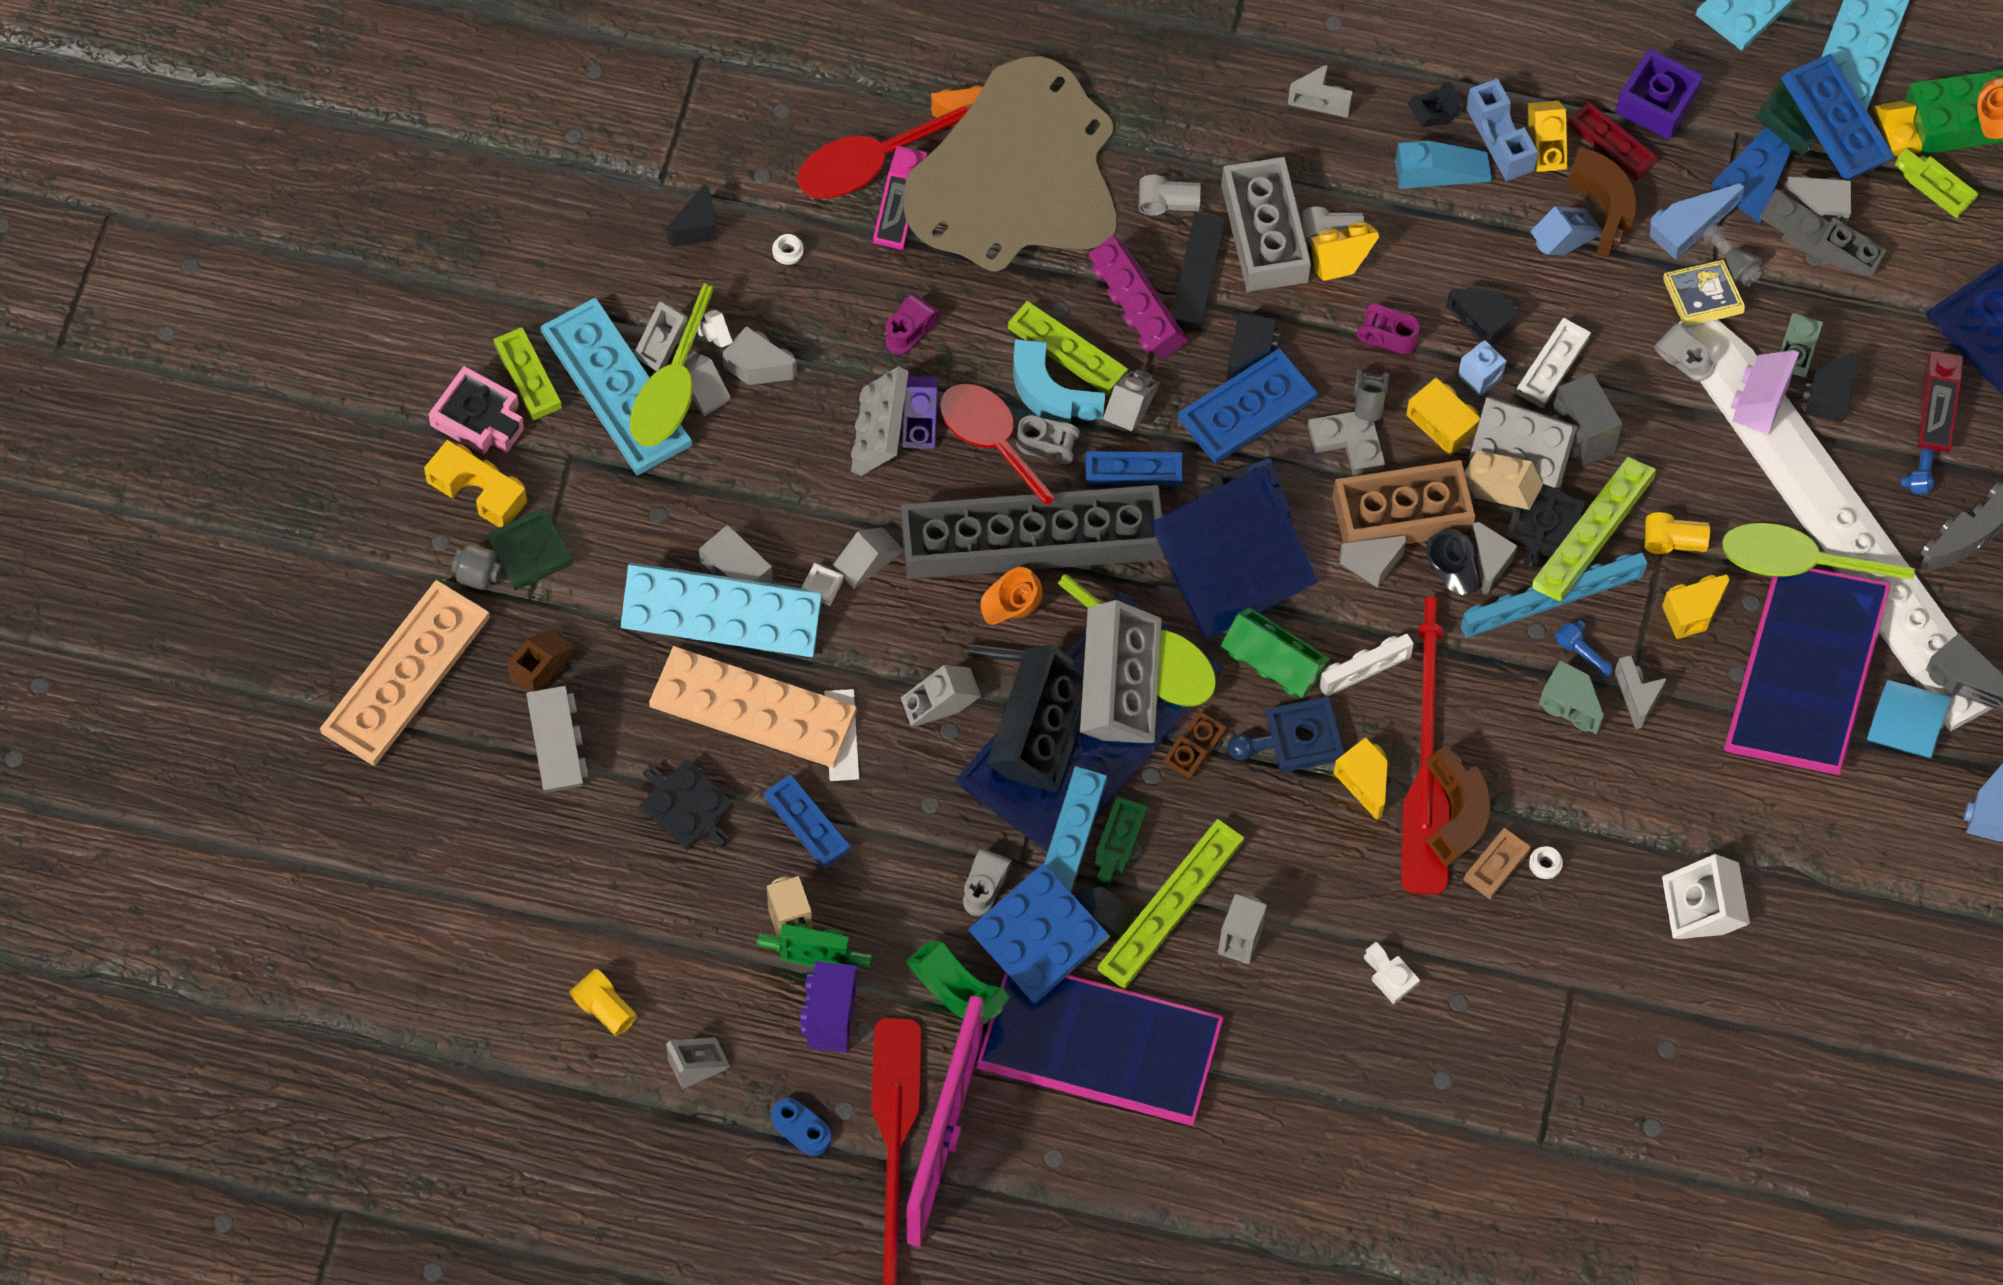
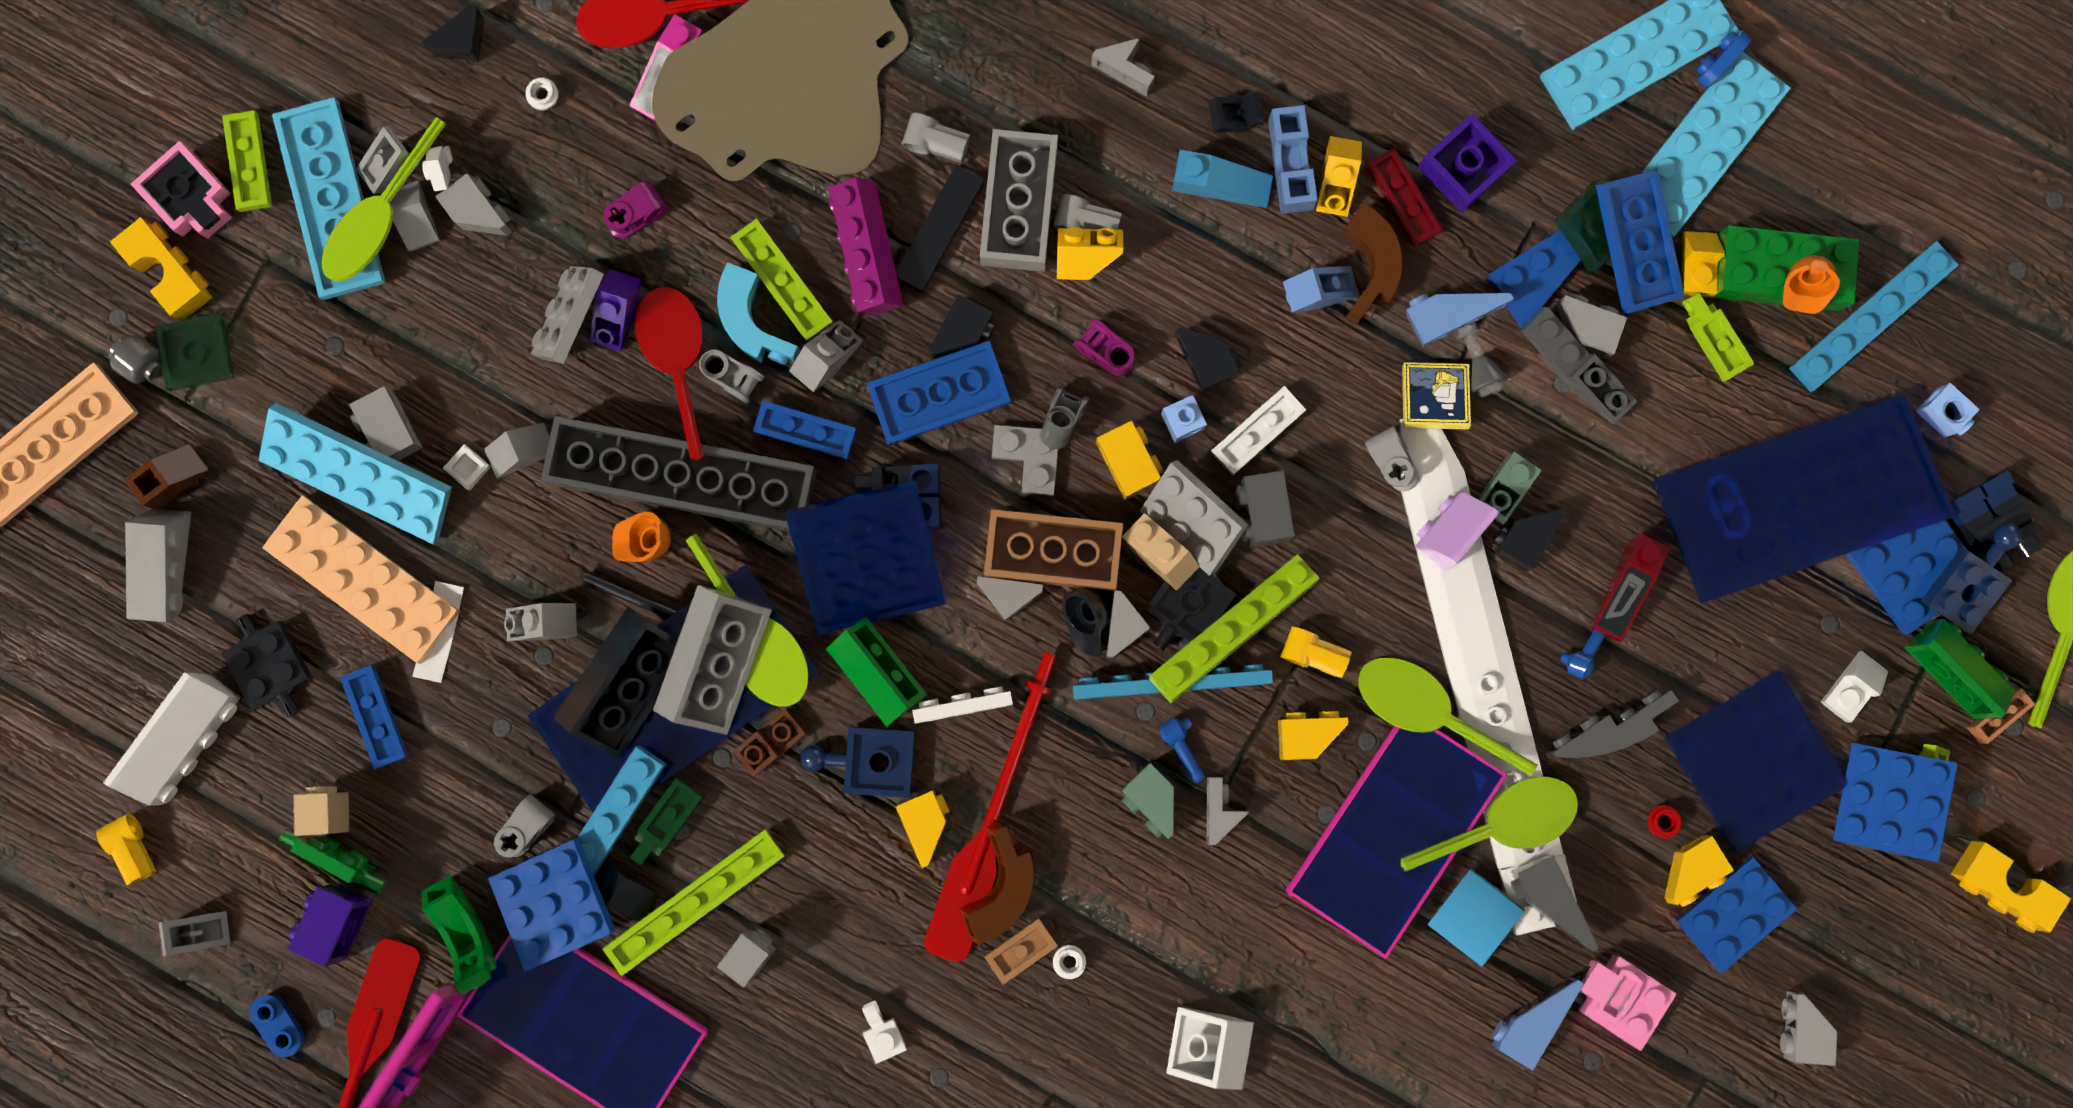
camera: 20 degrees right, 20 degrees up
none -> white slope [104,672,241,806]
none -> lime piece [1400,777,1578,871]

